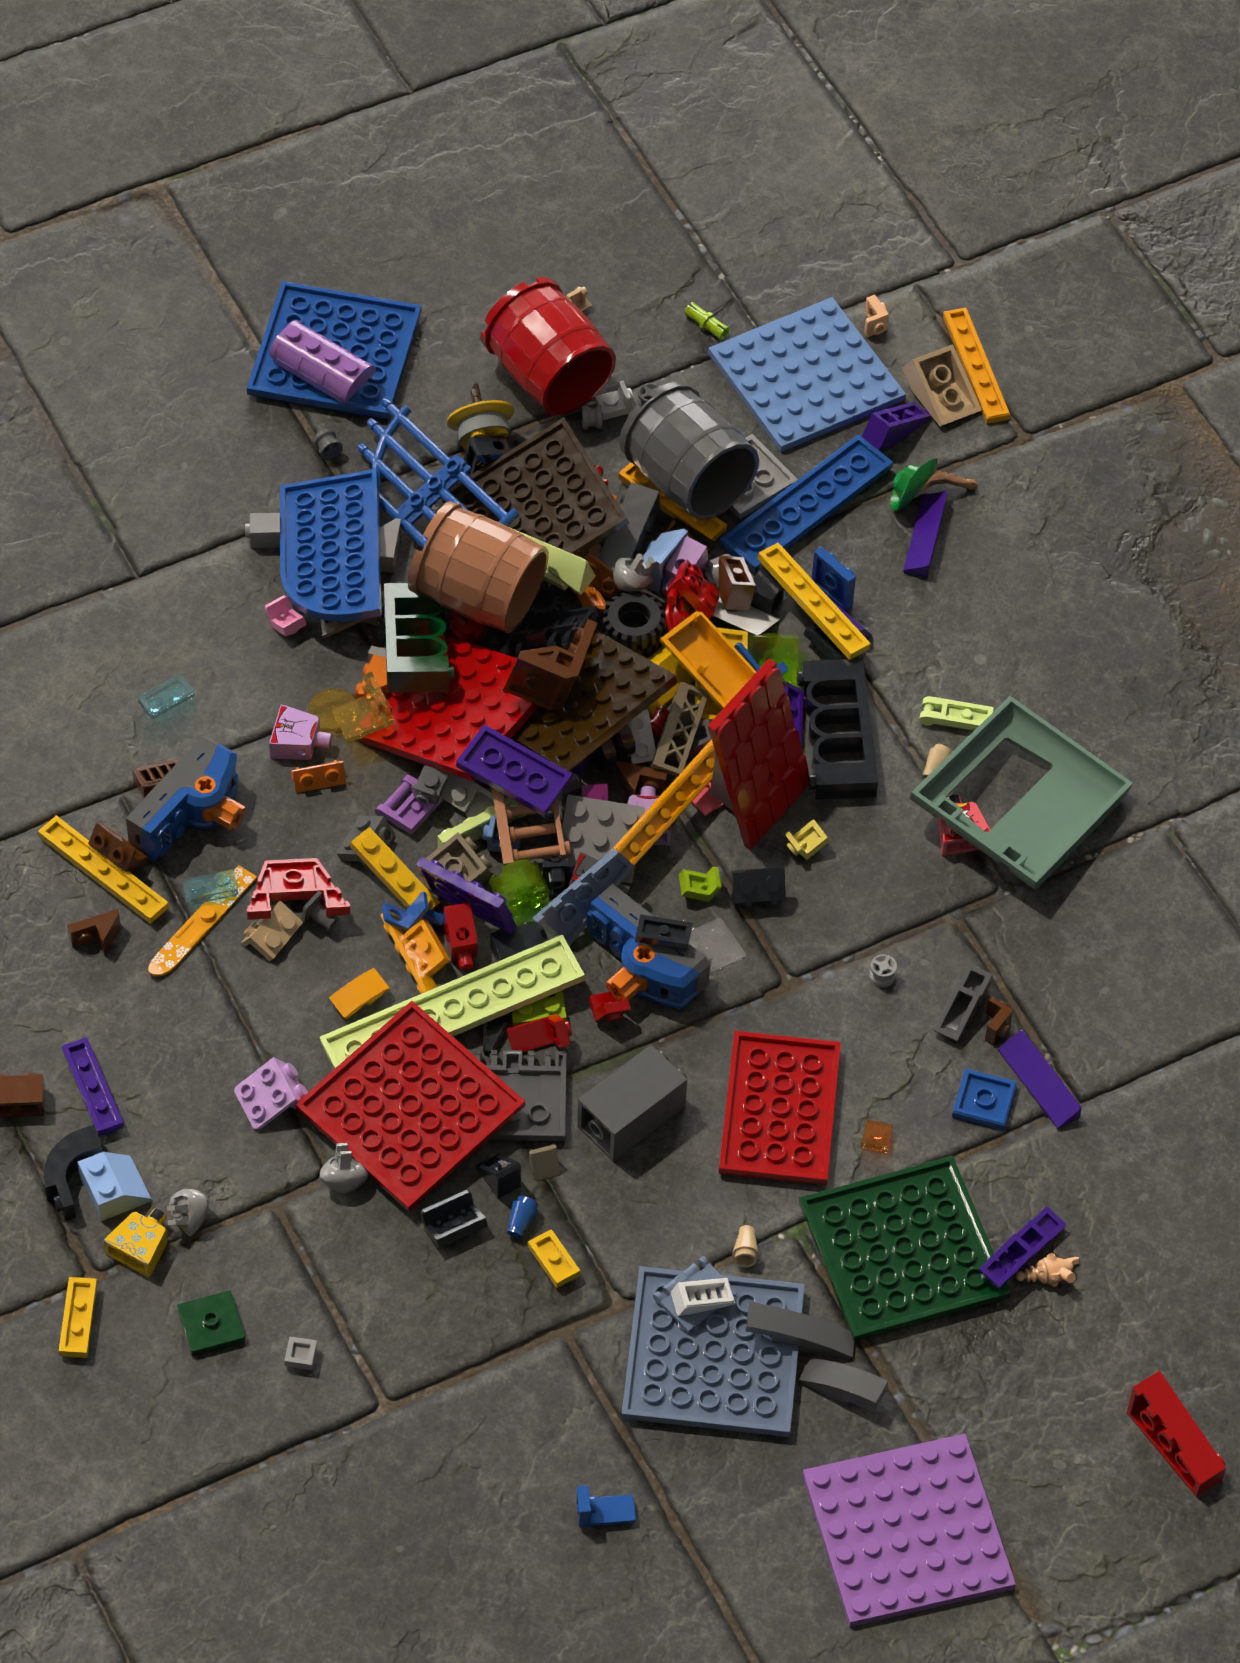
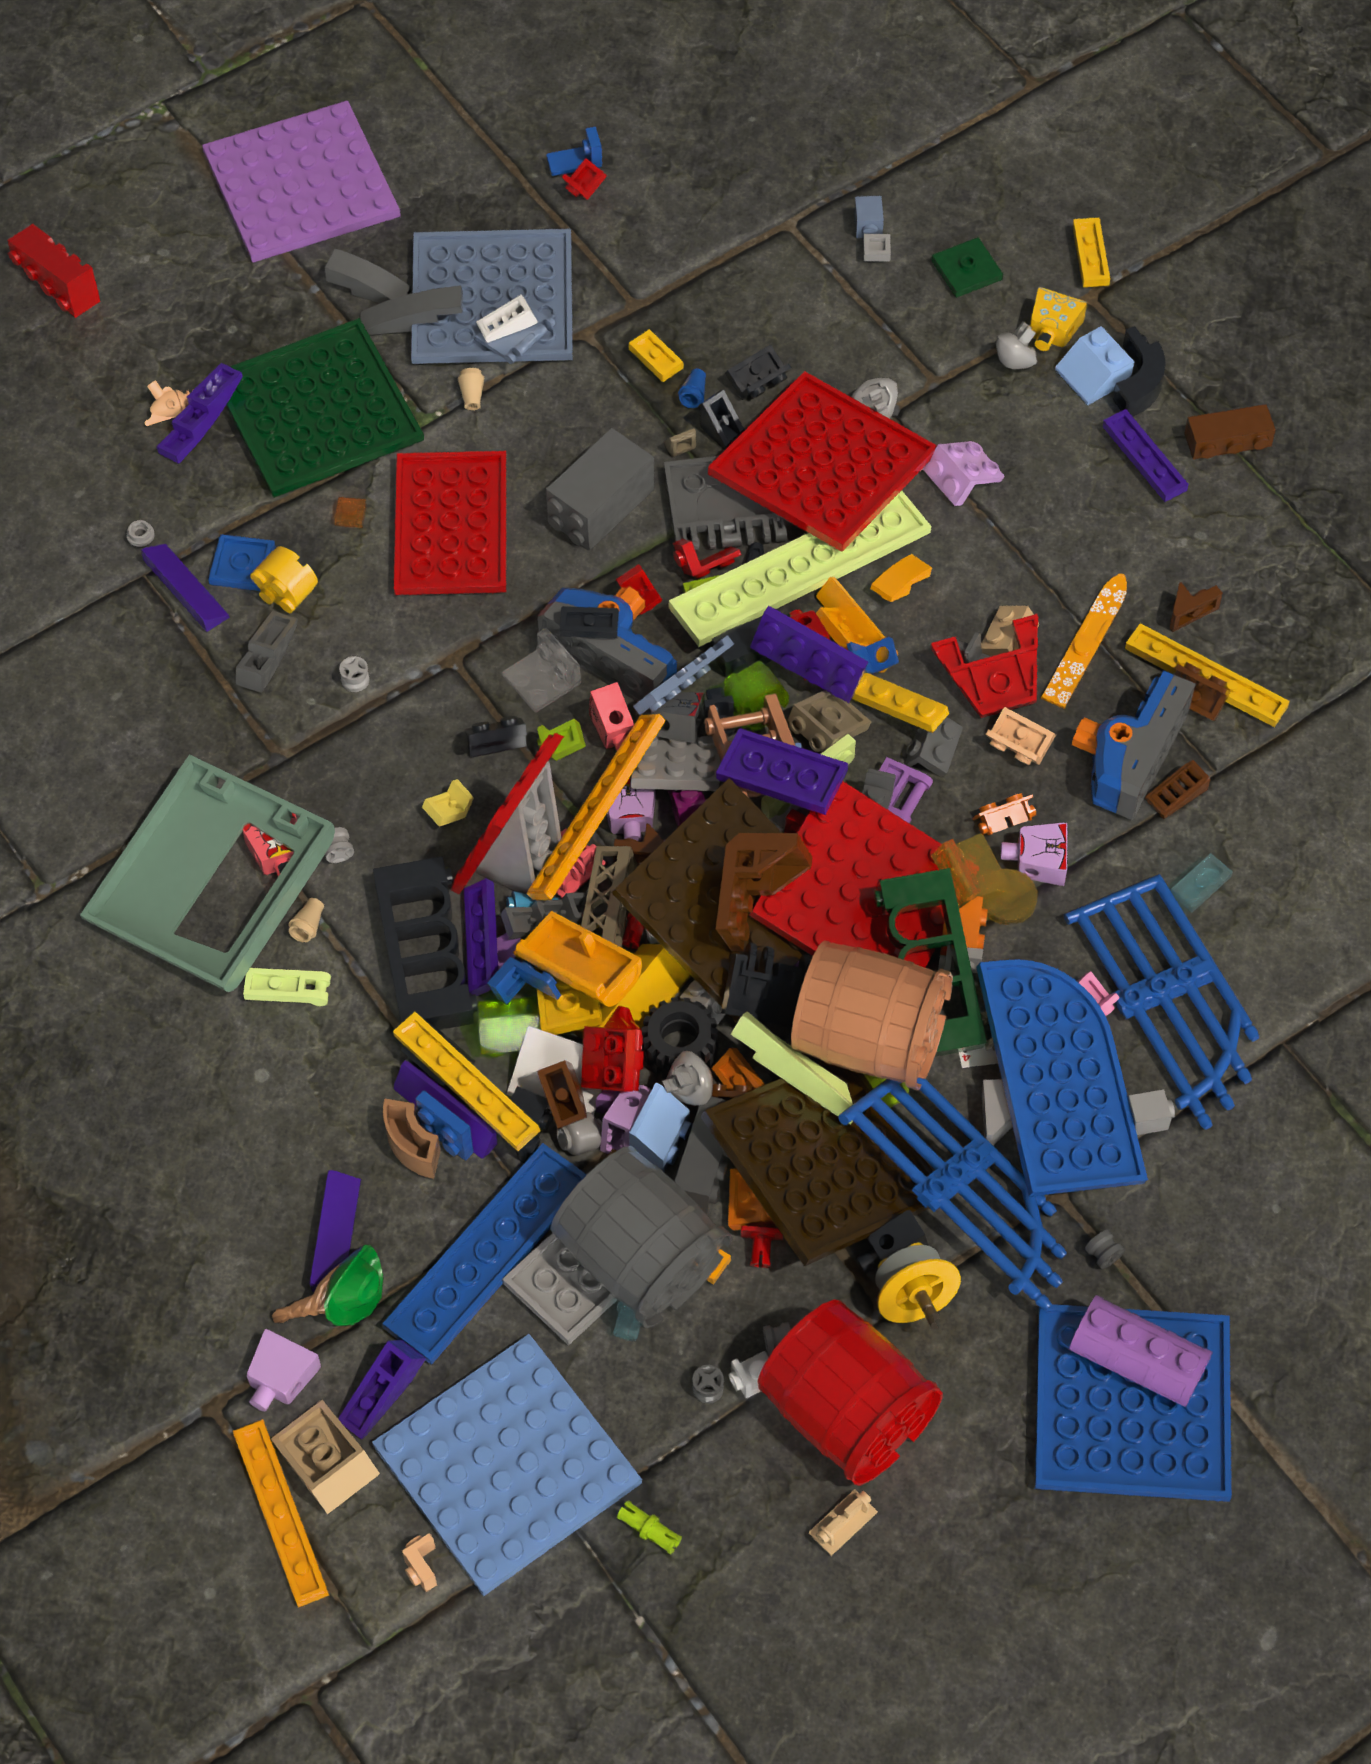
camera: 175 degrees right, 5 degrees up
clear light blue plate [182,869,239,906] -> none
reddish brown bracket [985,997,1013,1045] -> none
none -> light grey plate [126,520,155,547]
none -> lavender torso [247,1329,321,1412]
none -> yellow brick [250,546,318,613]
none -> light grey wheel [325,827,354,863]
none -> medium nougat brick [383,1099,441,1179]
none -> red bracket [561,158,607,200]
none -> coral torso [589,682,634,751]
none -> sand blue brick [854,196,884,238]
none -> light nougat bracket [985,707,1056,765]
none -> blue piece [1064,874,1259,1130]

